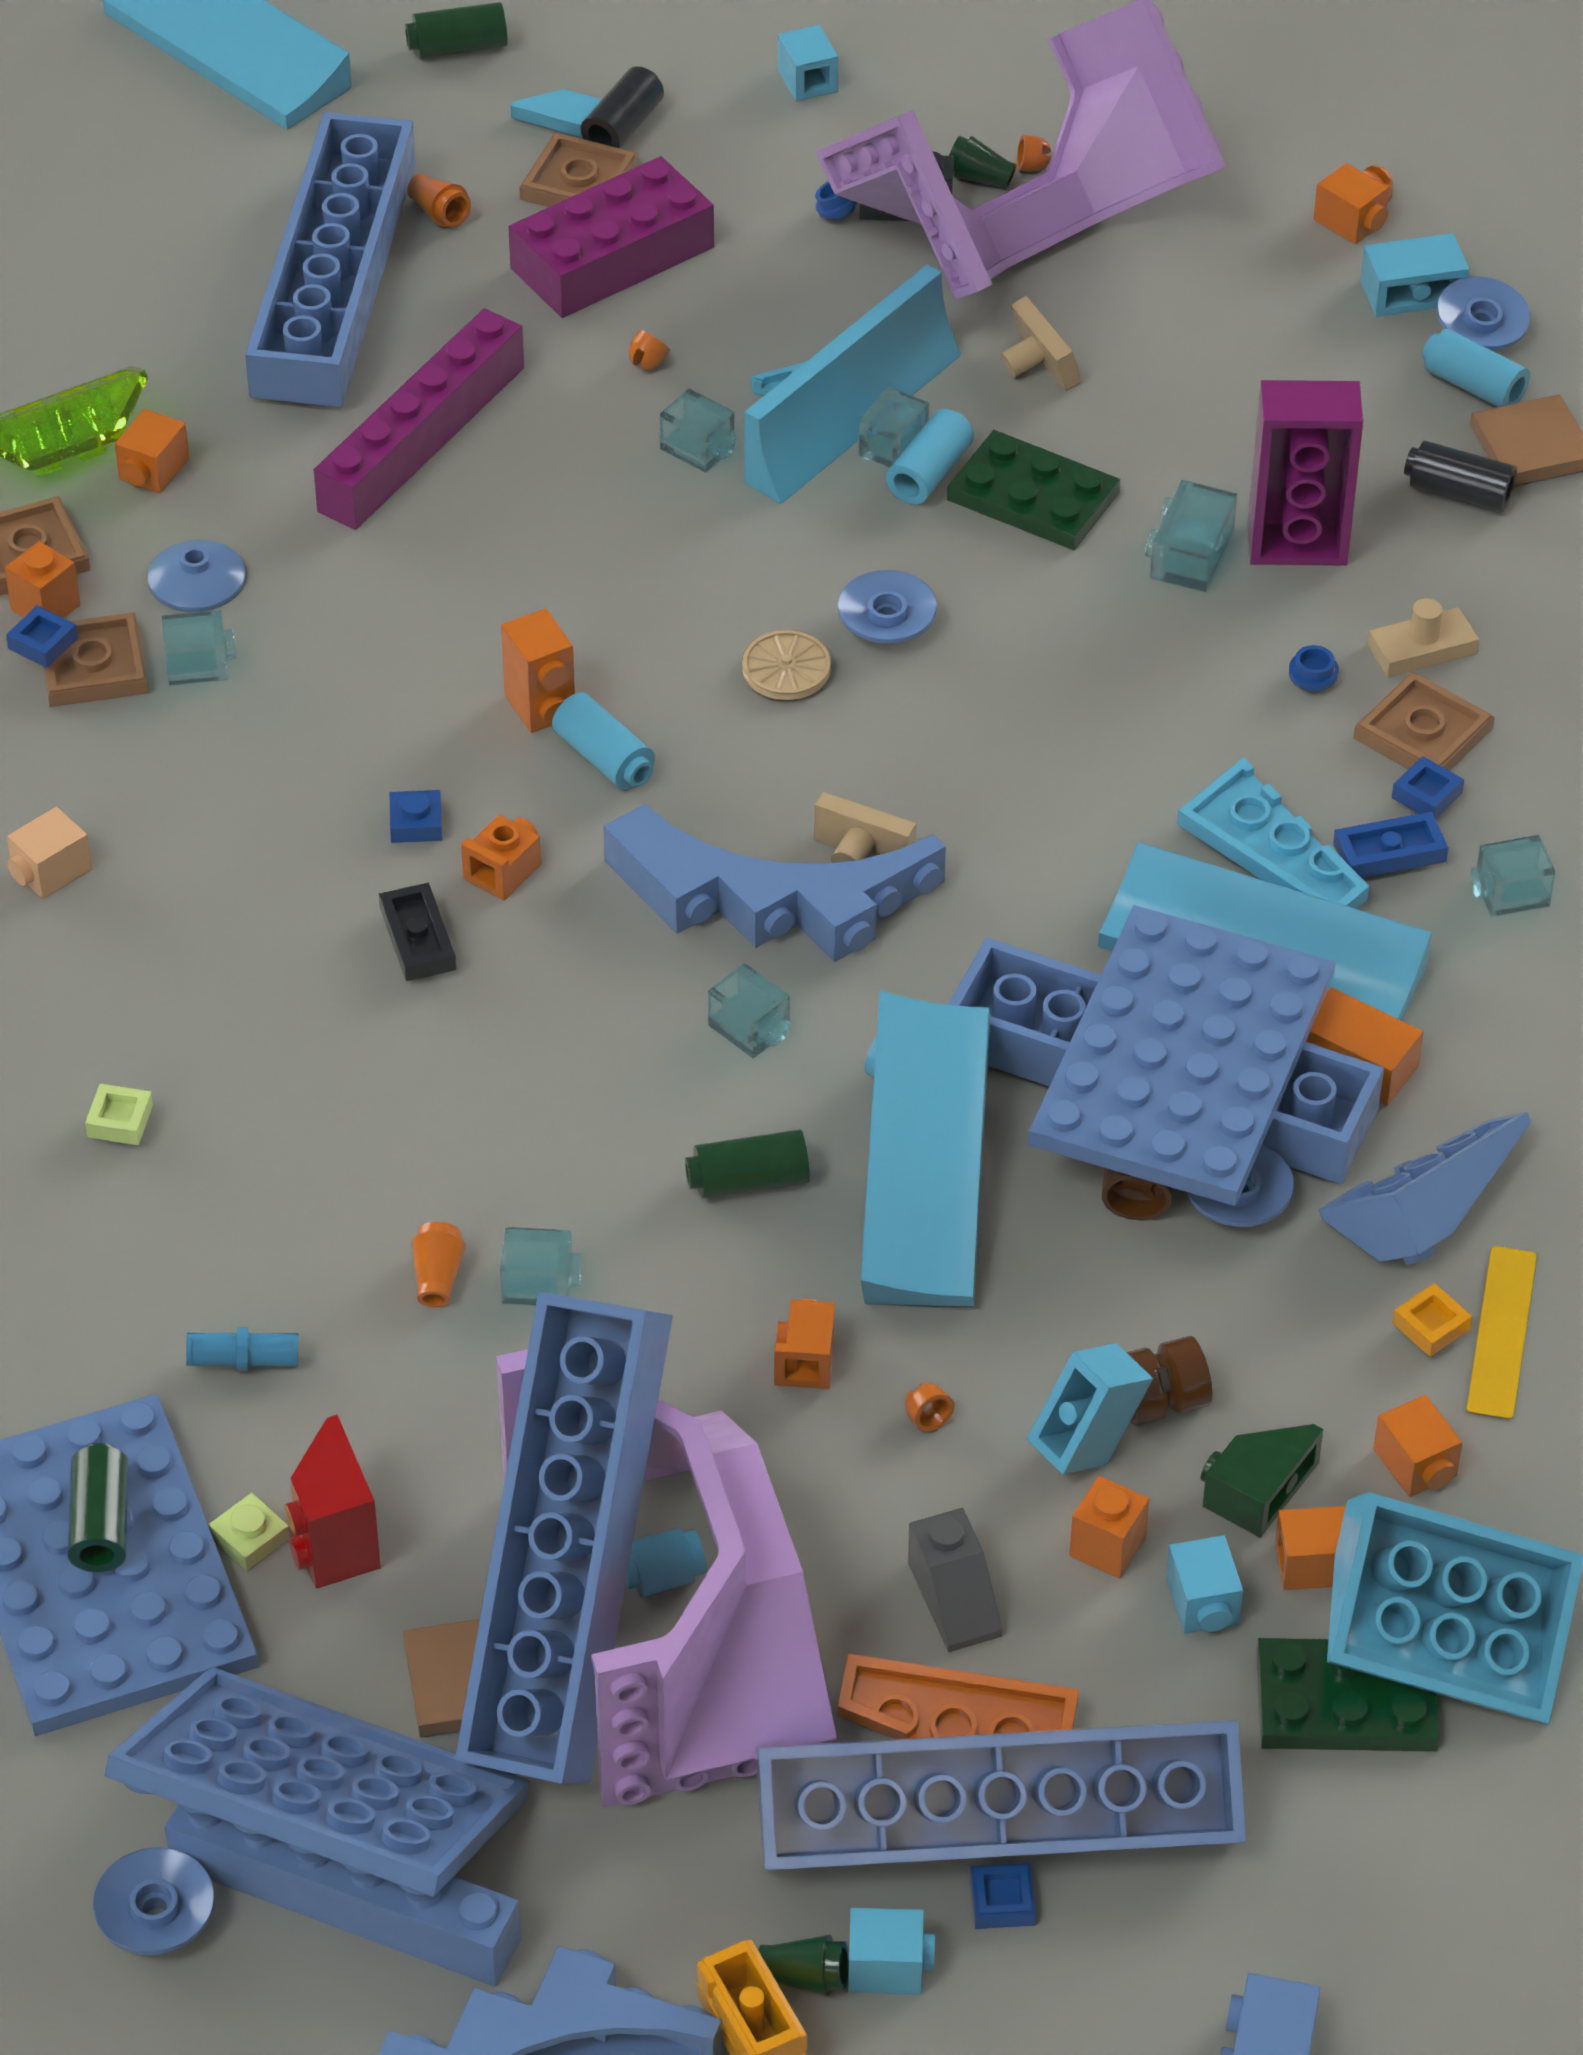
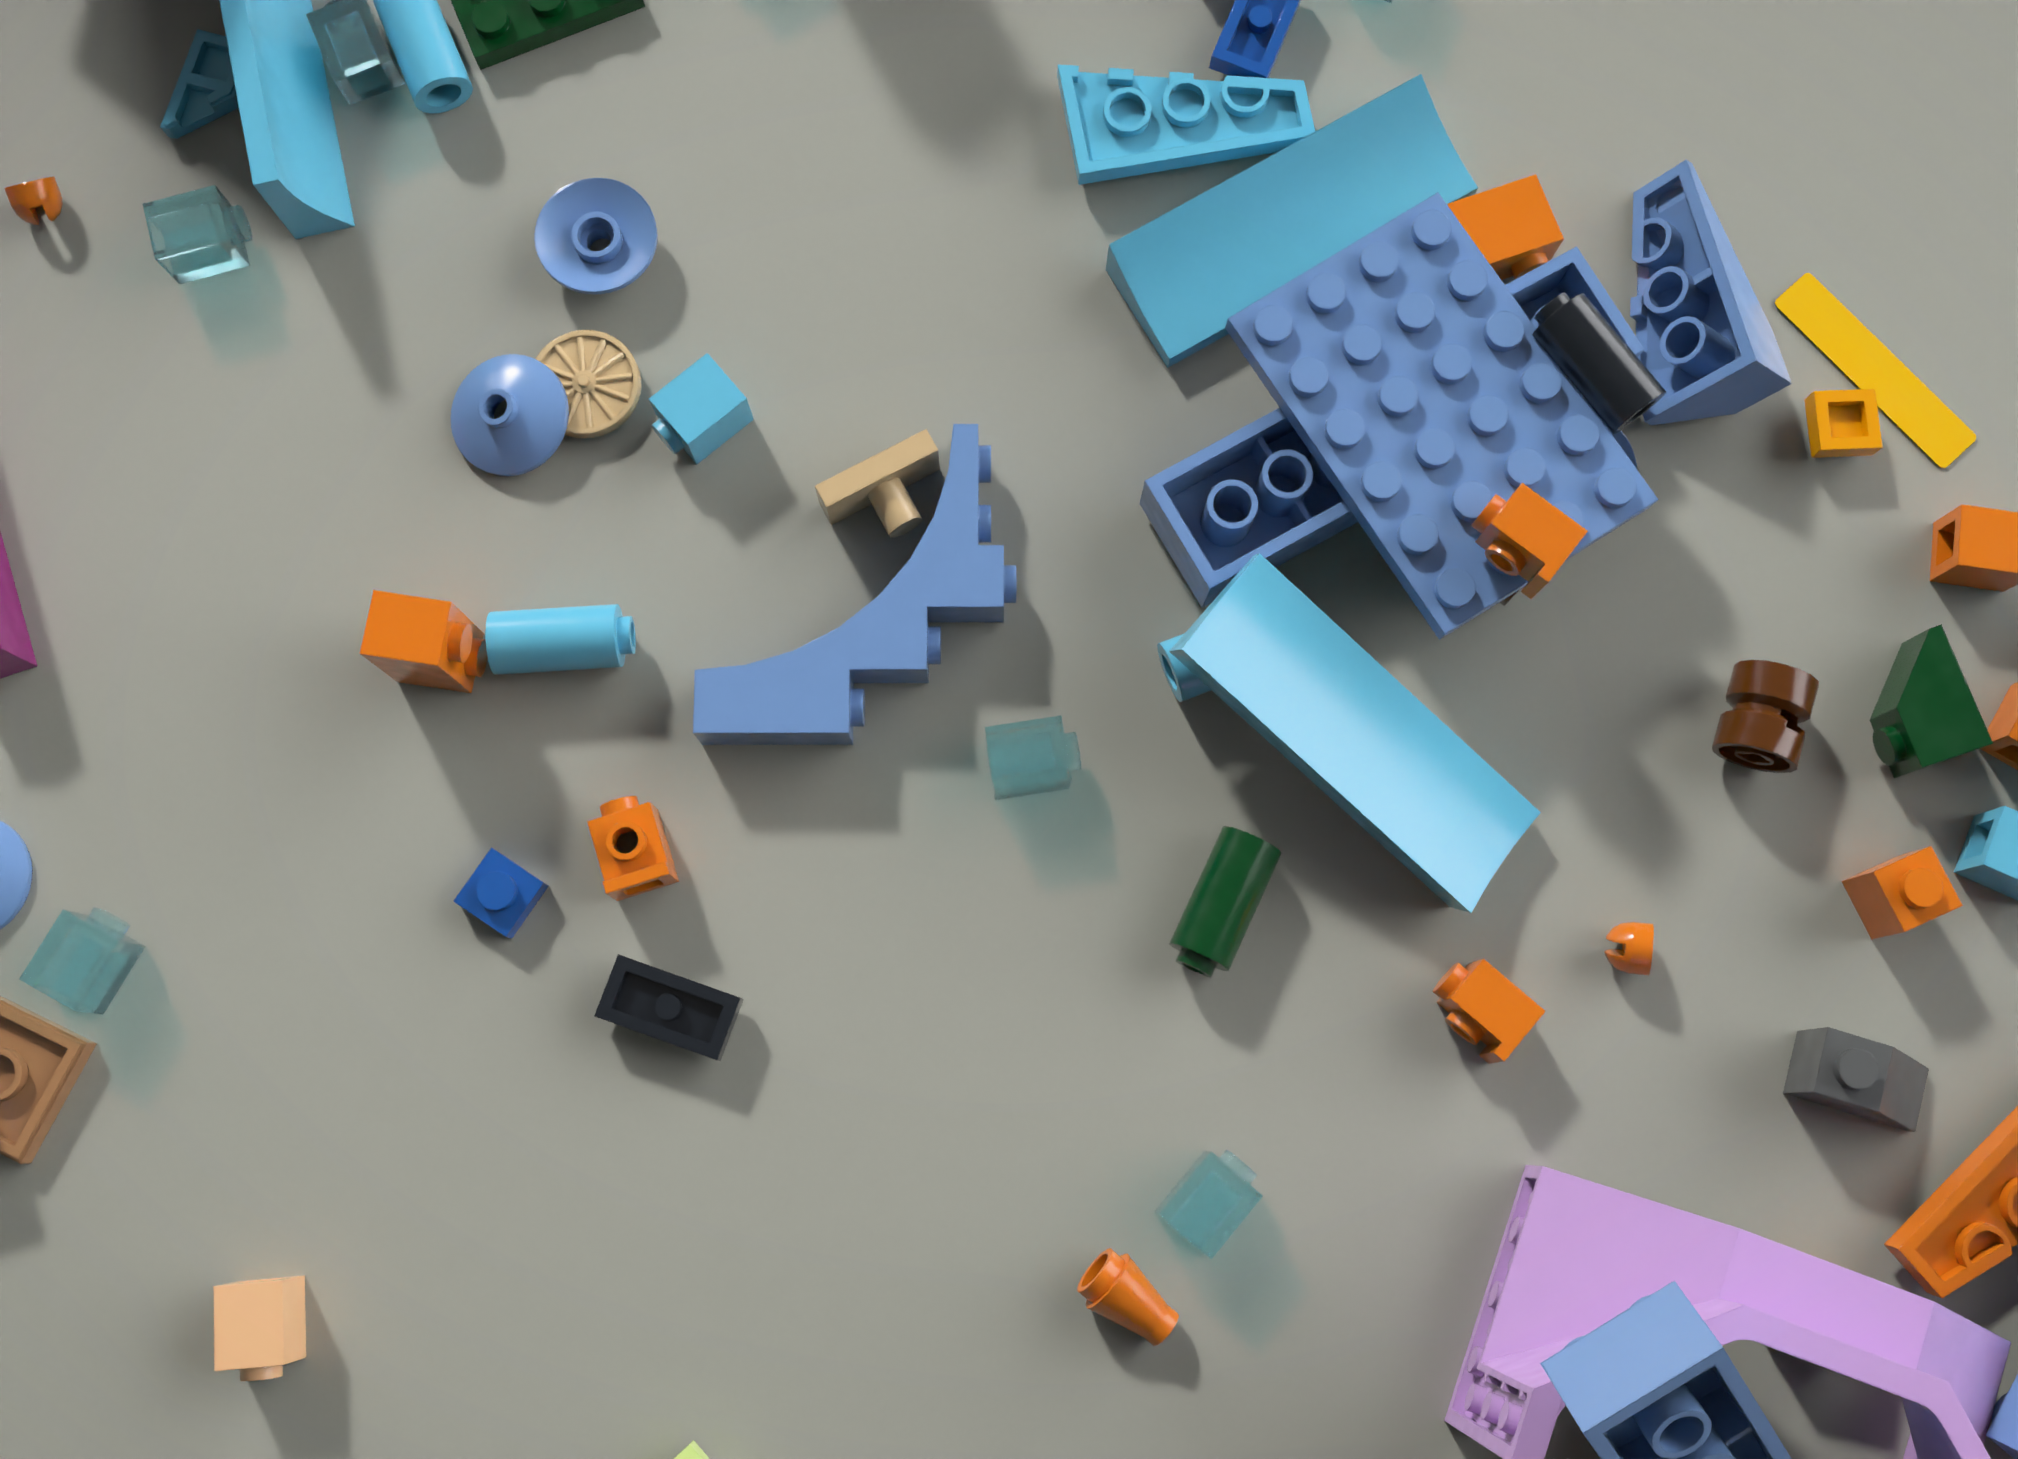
camera: 55 degrees left, 30 degrees up
medium azure brick [1027,1343,1153,1475] -> none
none -> medium blue dish [451,354,569,476]
none -> medium azure brick [649,353,754,464]
none -> orange brick [1471,483,1588,599]
none -> black brick [1532,292,1666,434]

